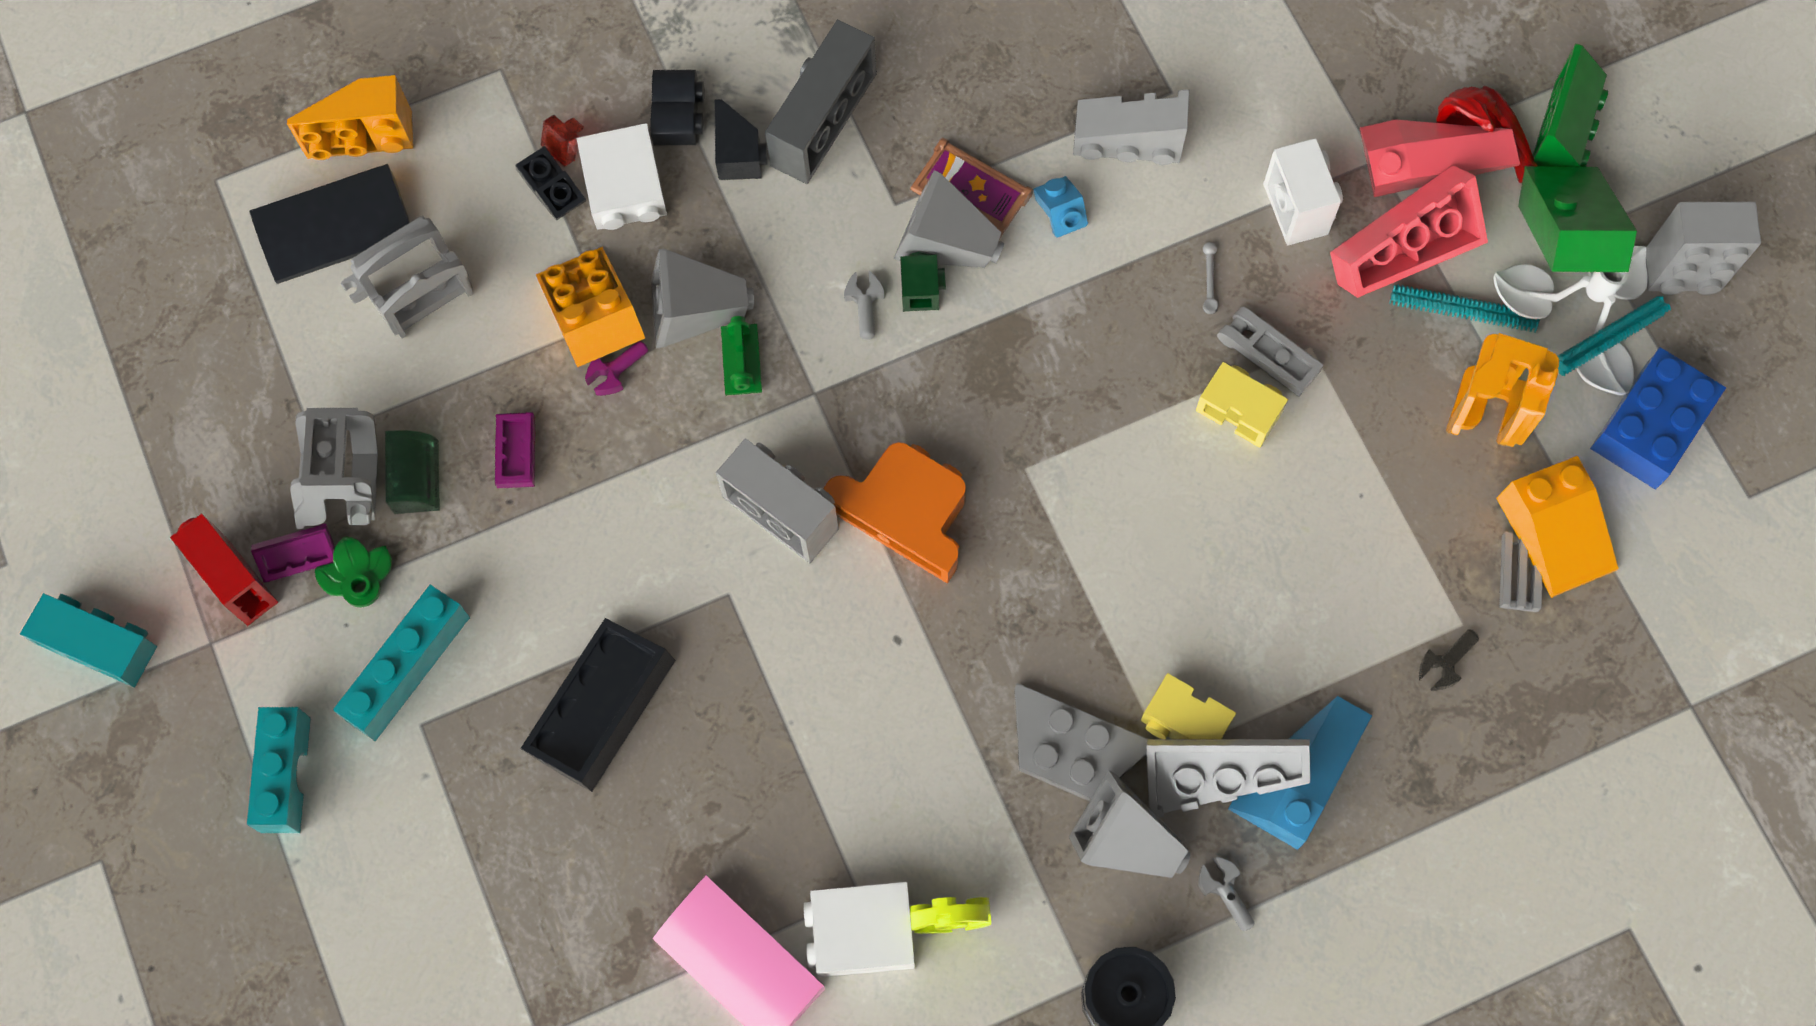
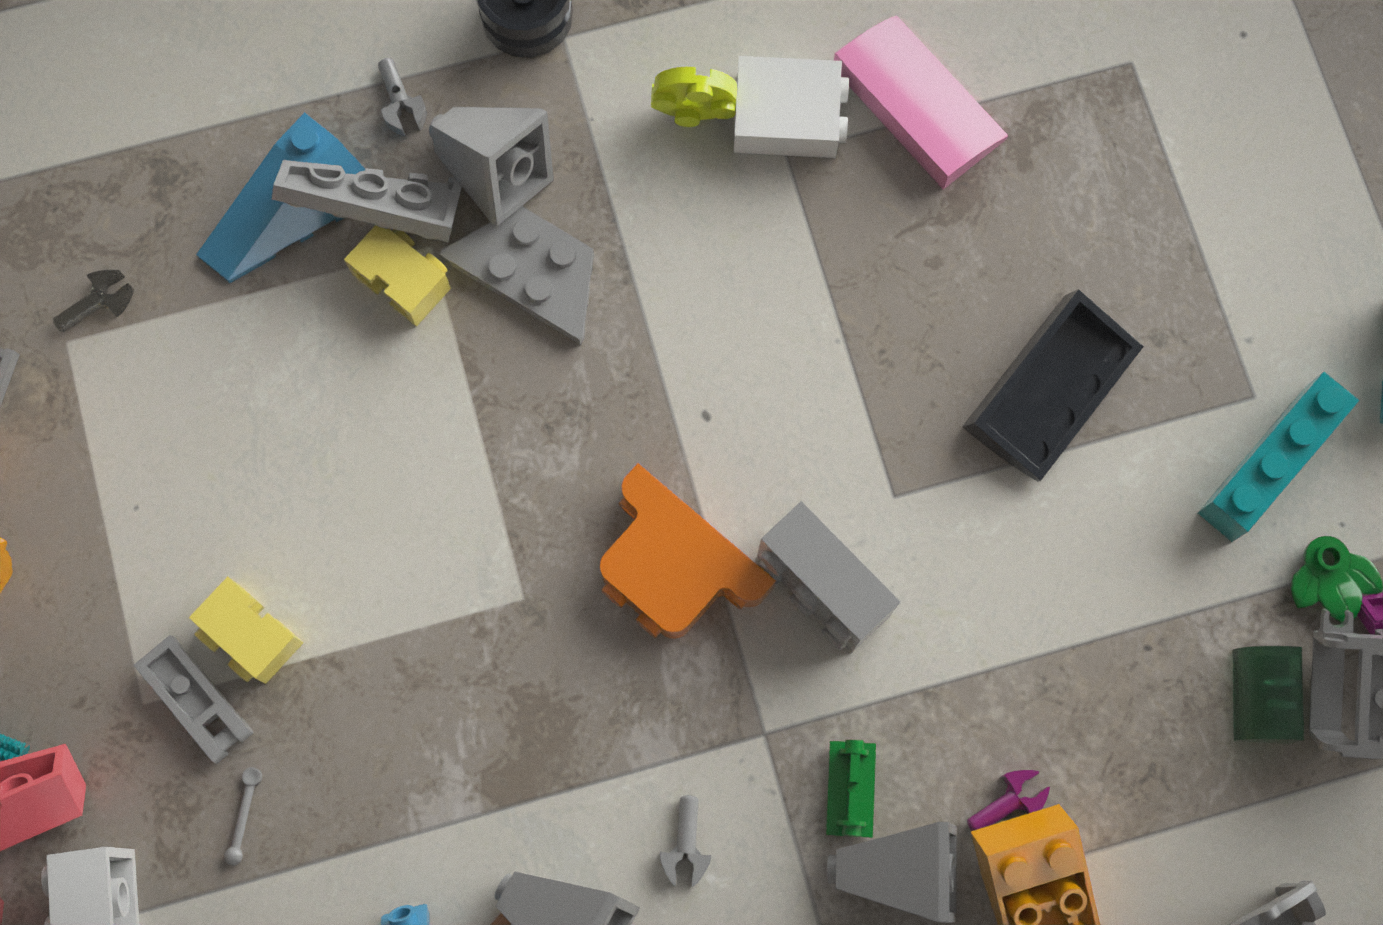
camera: 175 degrees left, 5 degrees up
magenta plate [495,412,535,488] -> none
dark green brick [900,252,946,312] -> none

